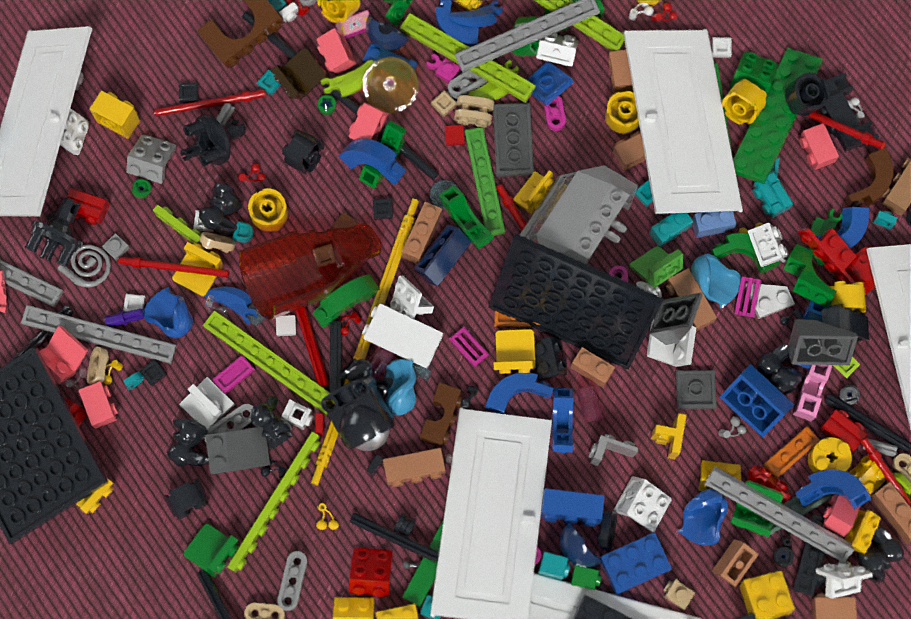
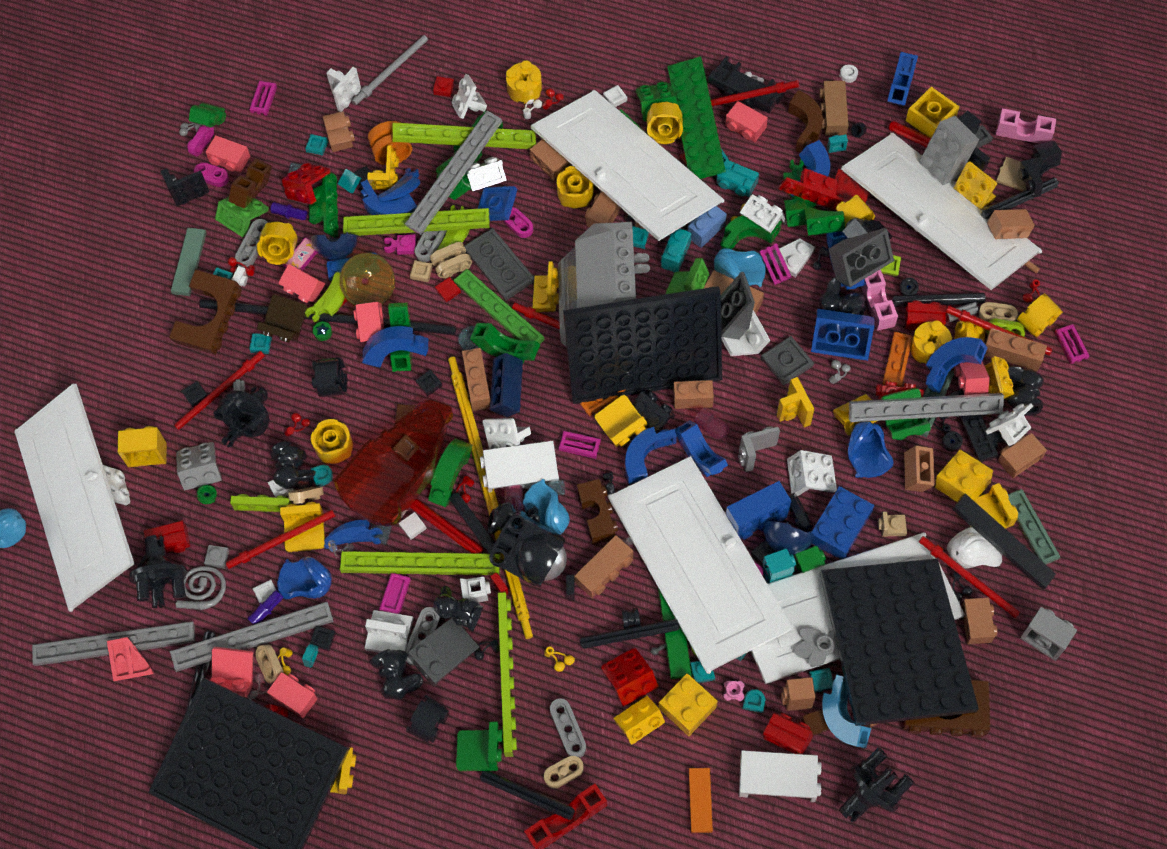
camera: 30 degrees left, 10 degrees down
black brick [785,73,830,116] -> none
none -> black tile [751,539,775,565]

